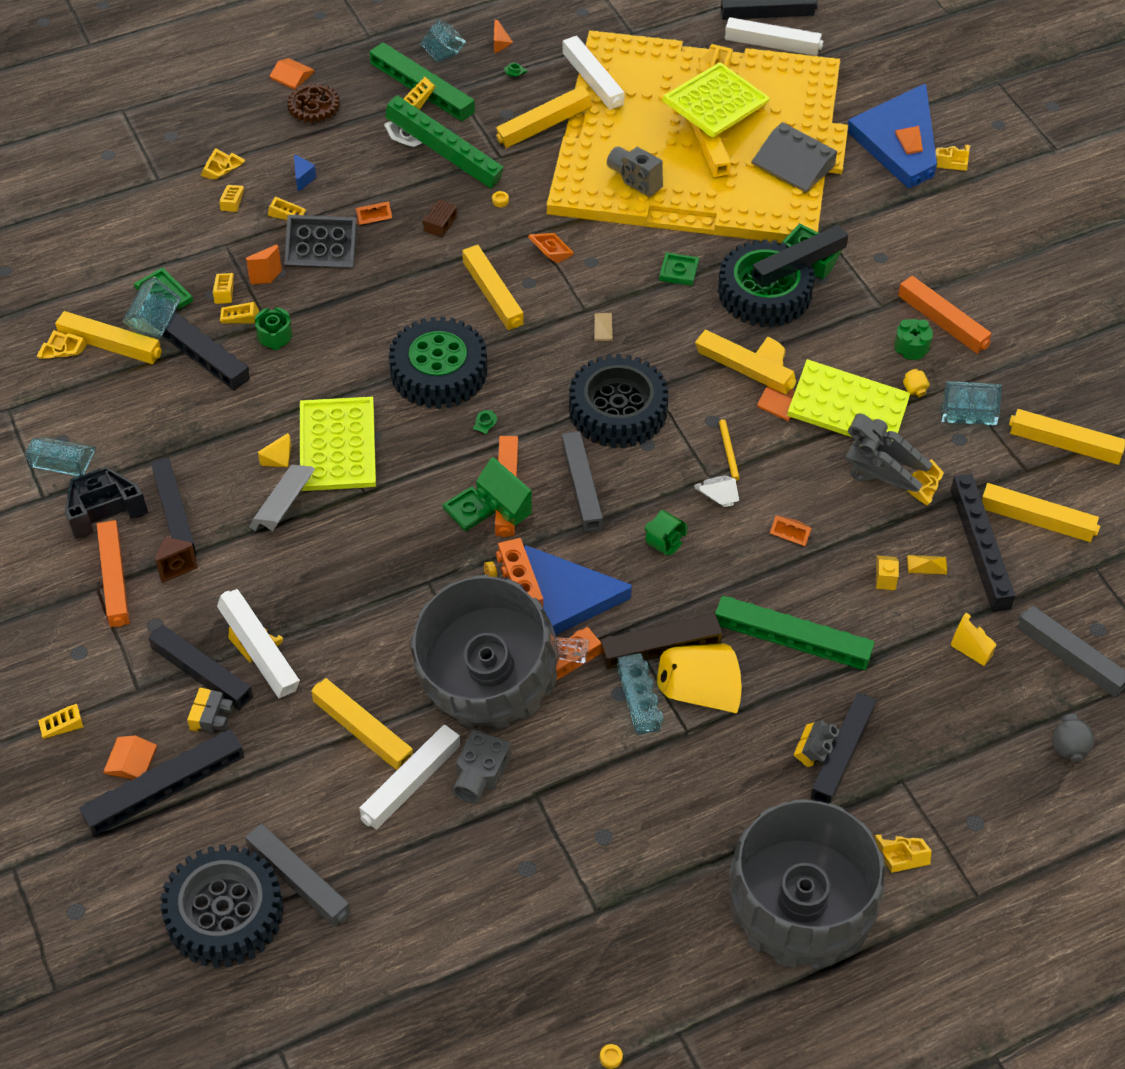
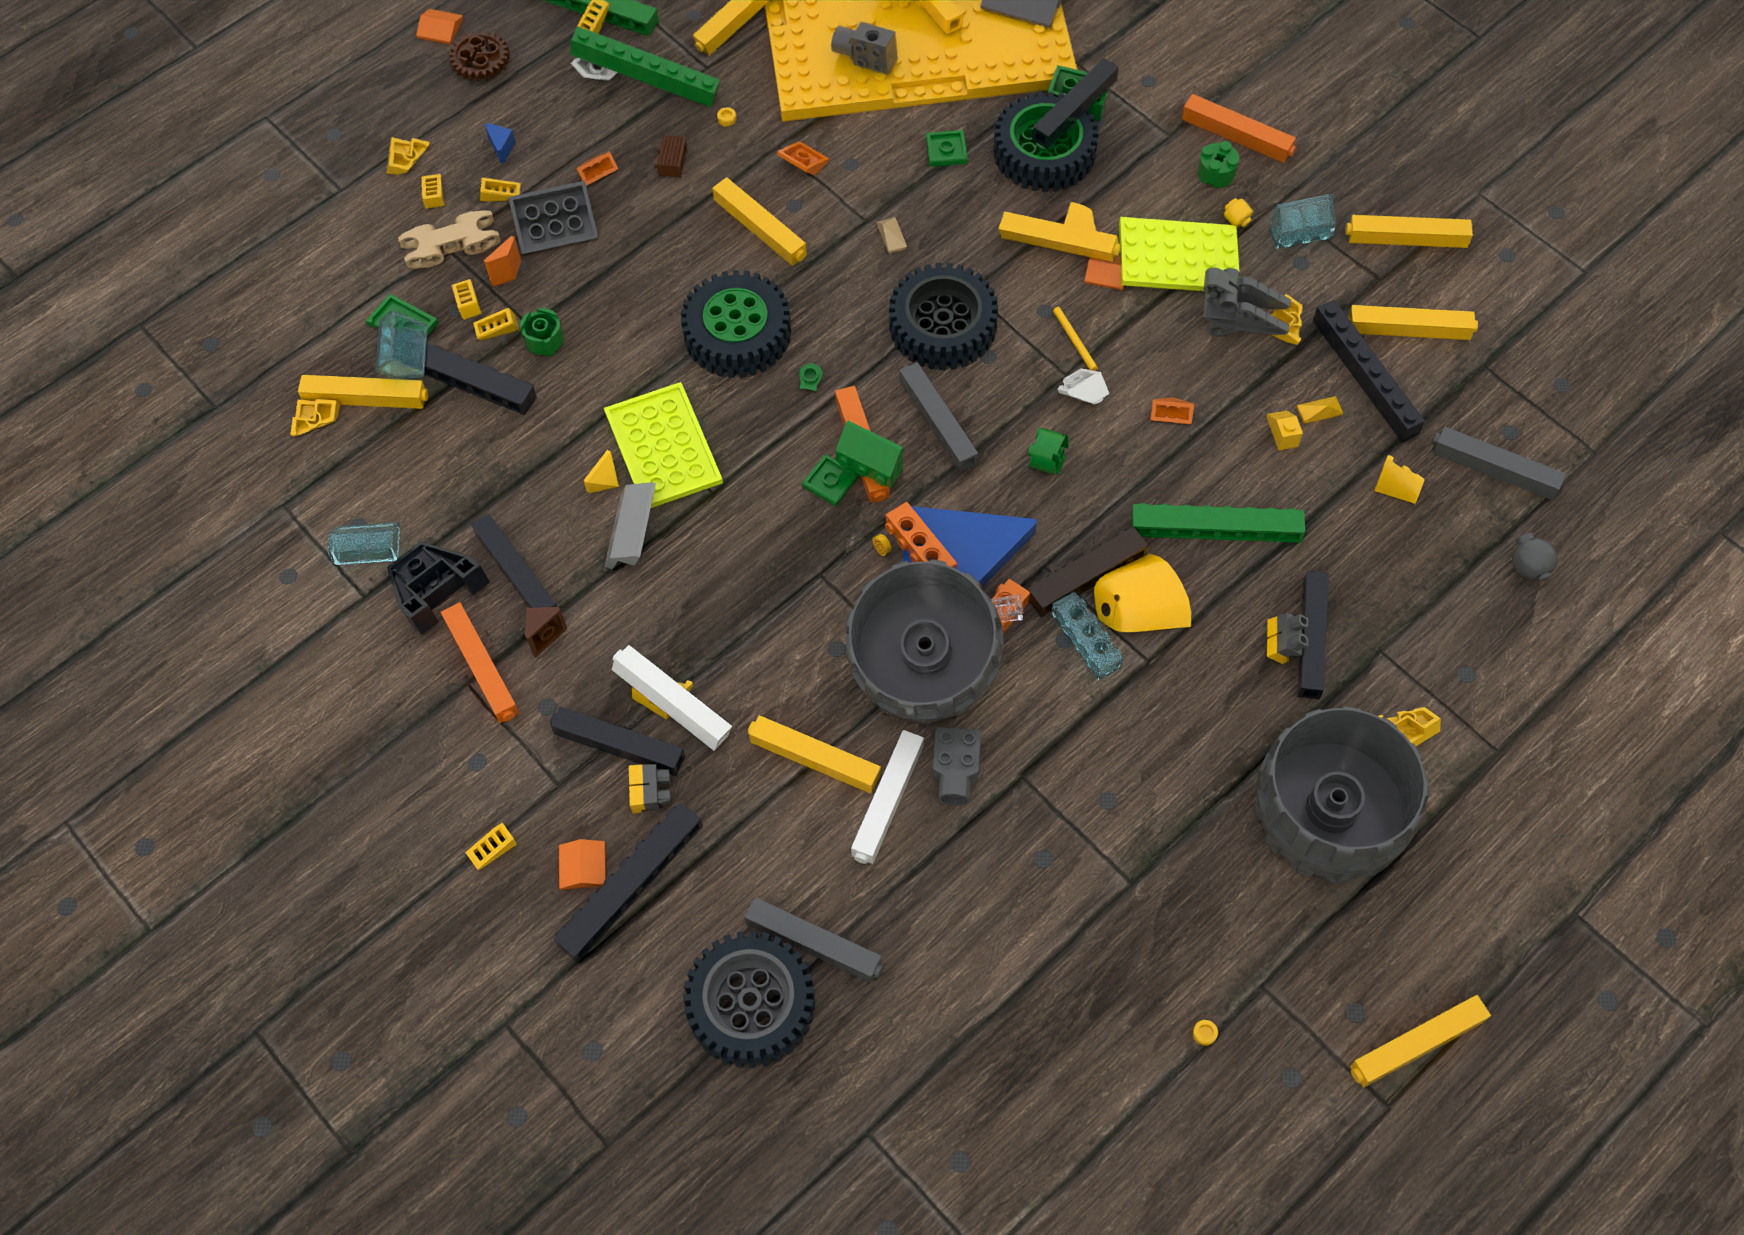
camera: 15 degrees left, 10 degrees up
none -> tan piece [398,211,501,269]

